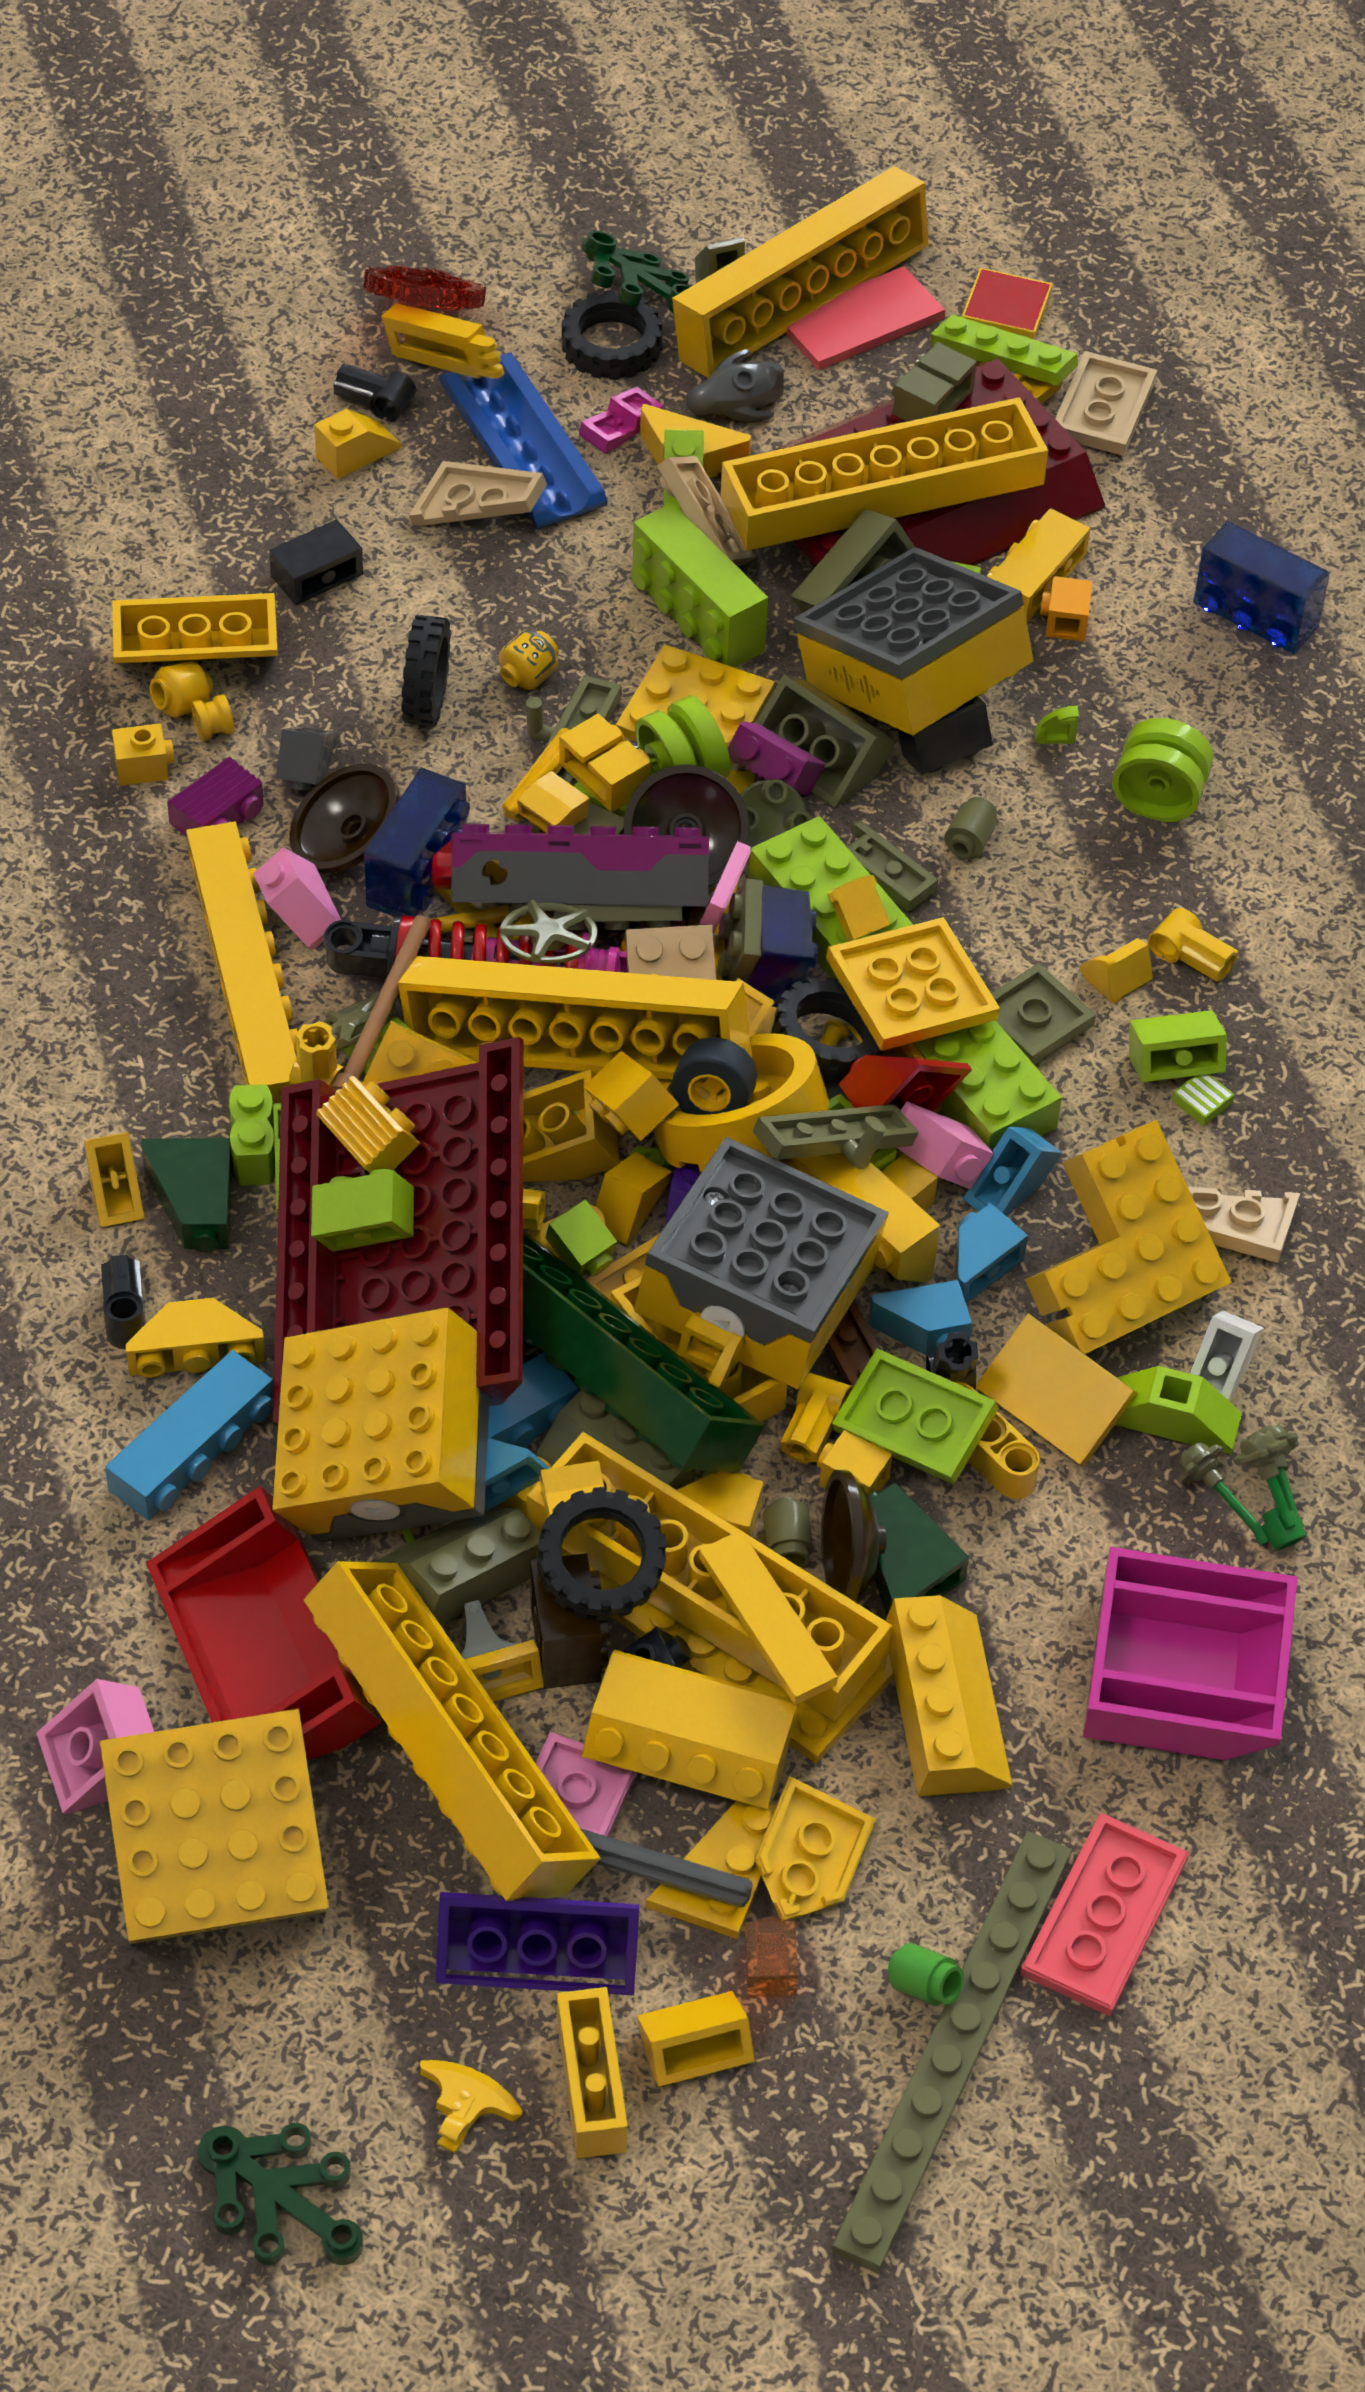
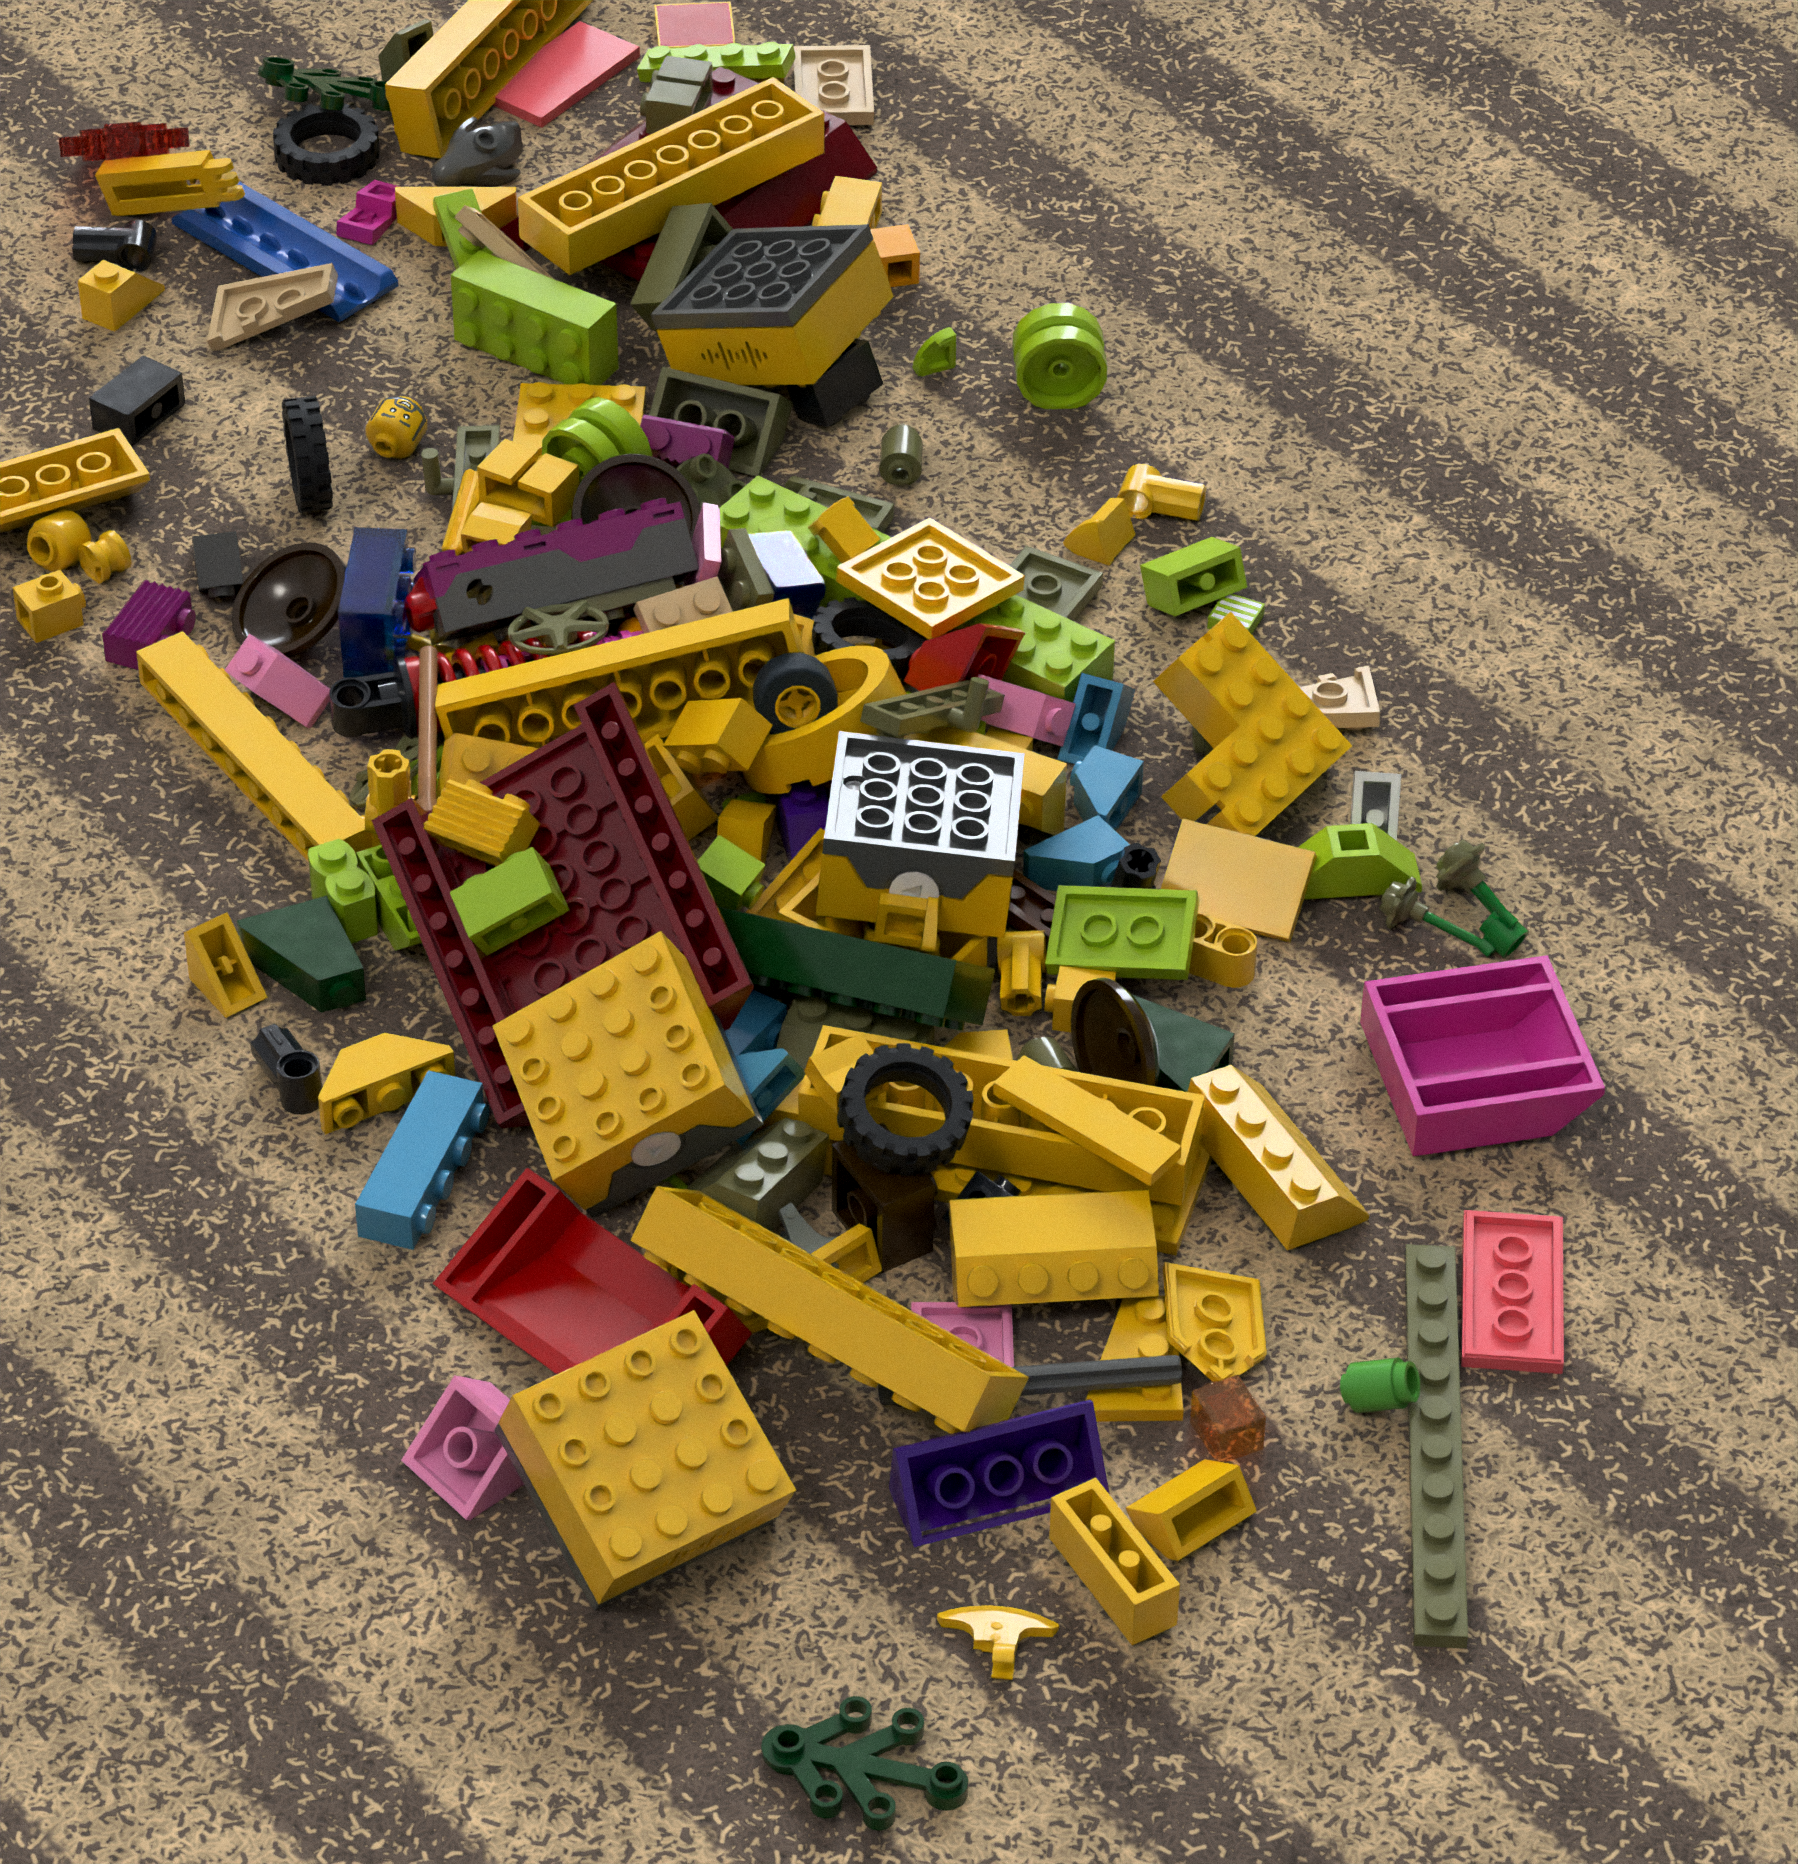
camera: 20 degrees left, 10 degrees down
clear blue brick [1193,520,1330,654] -> none

